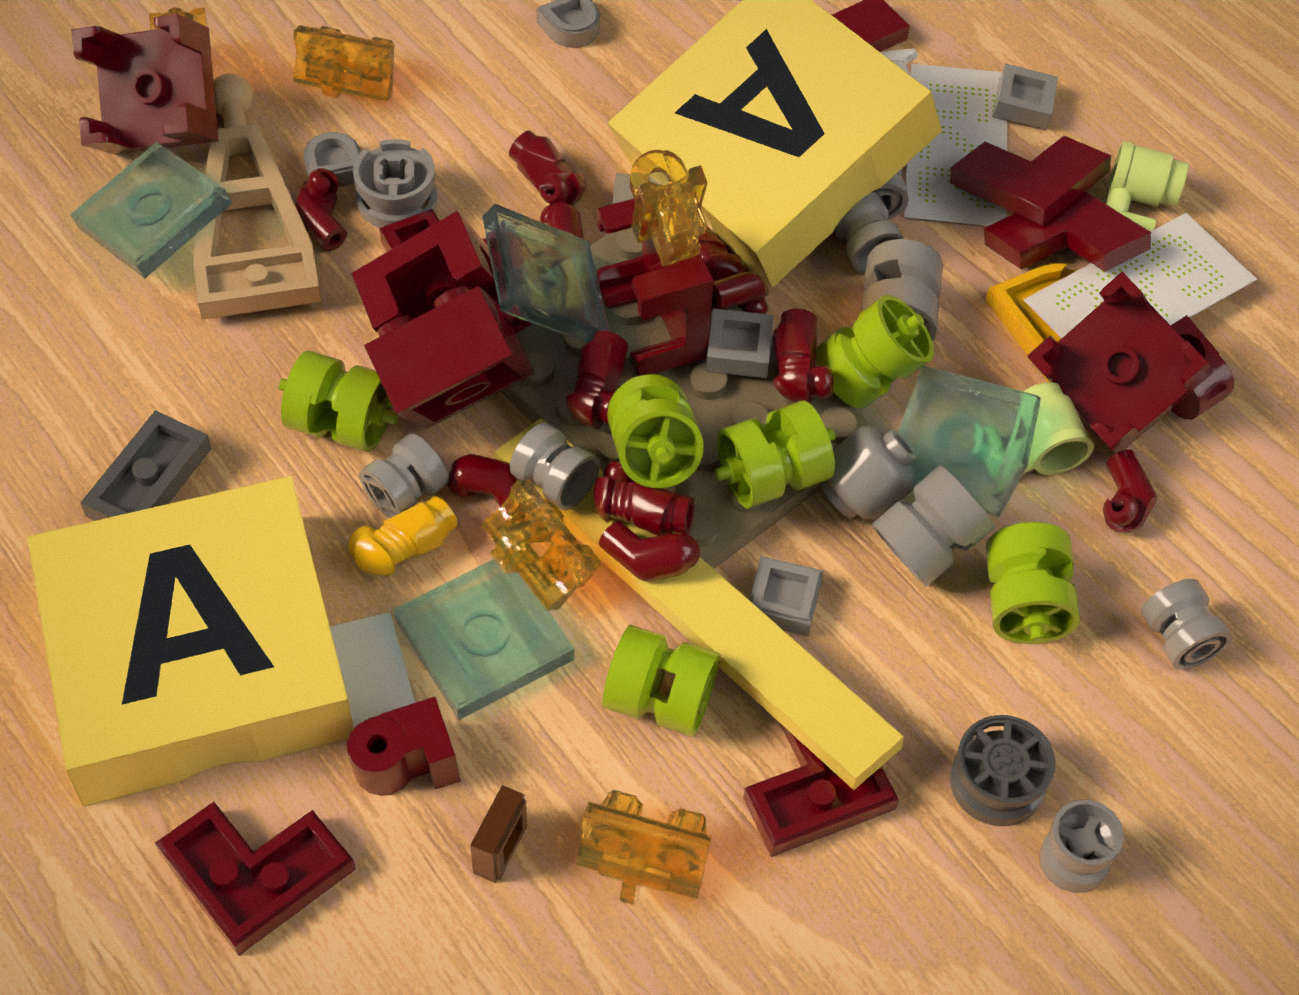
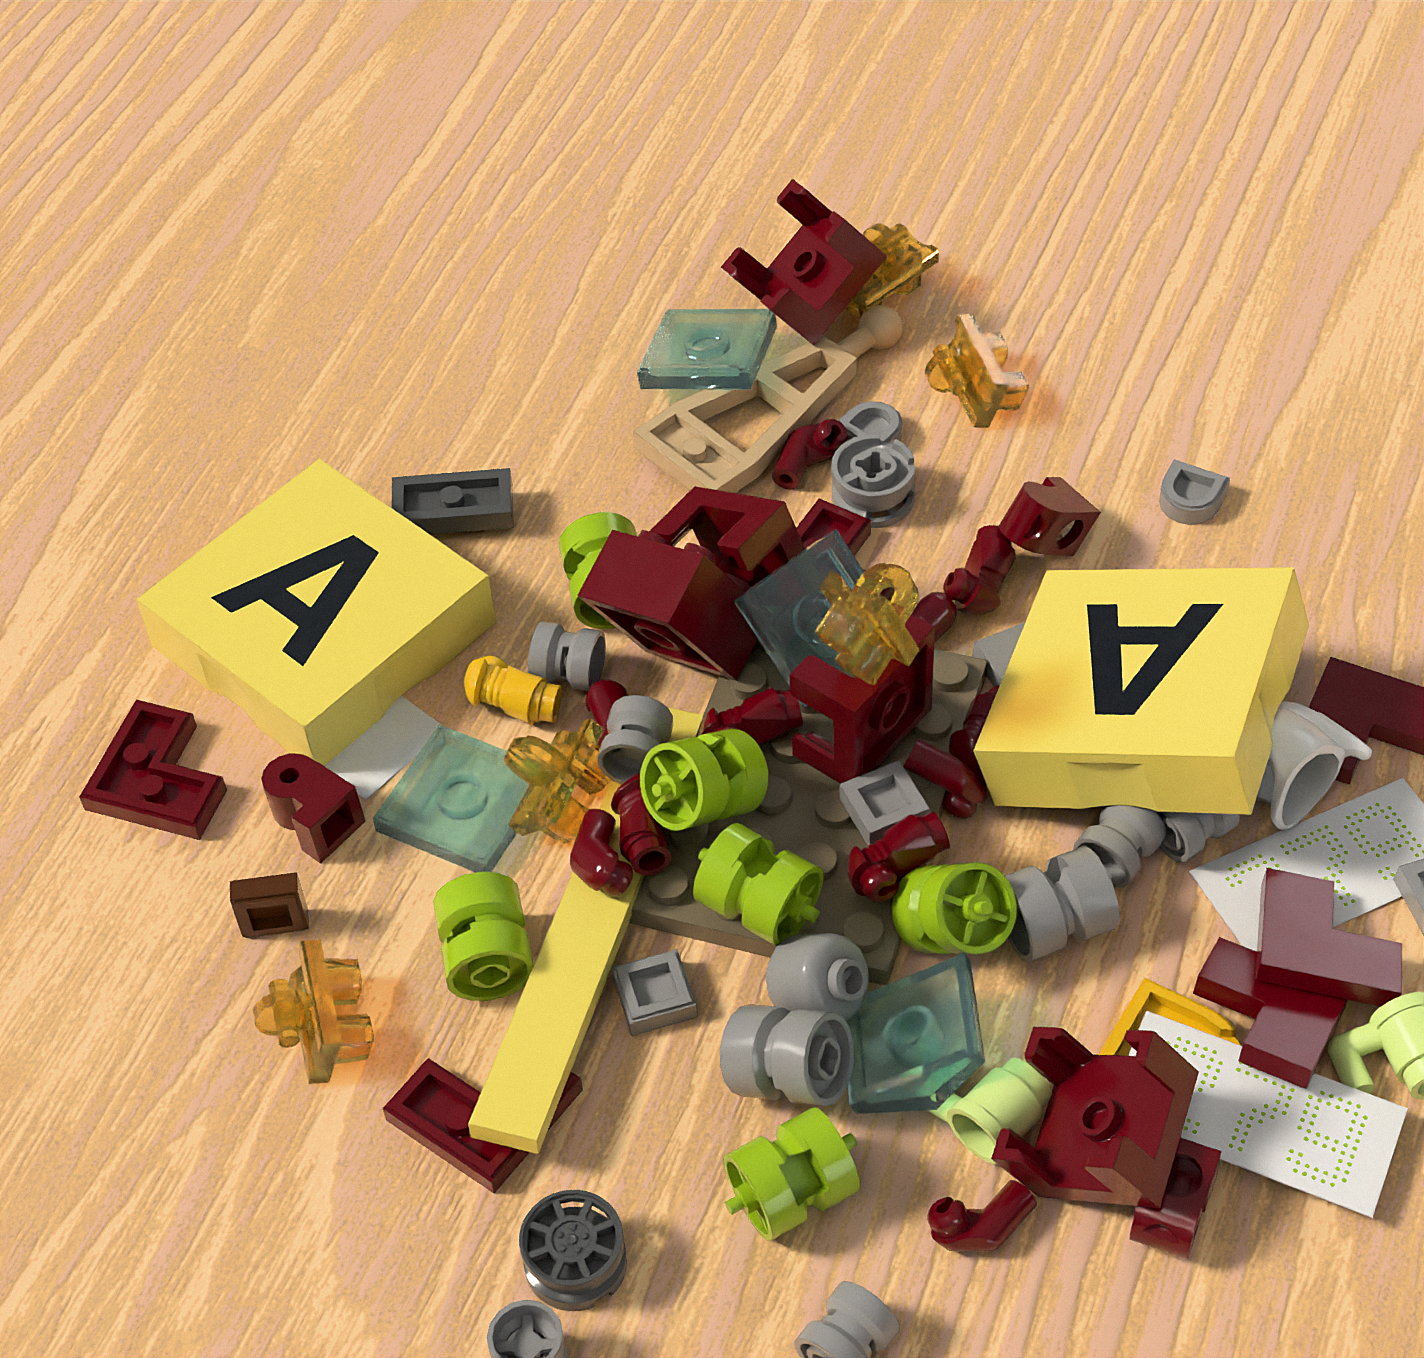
camera: 65 degrees right, 5 degrees down
none -> dark red leg [998,477,1101,556]

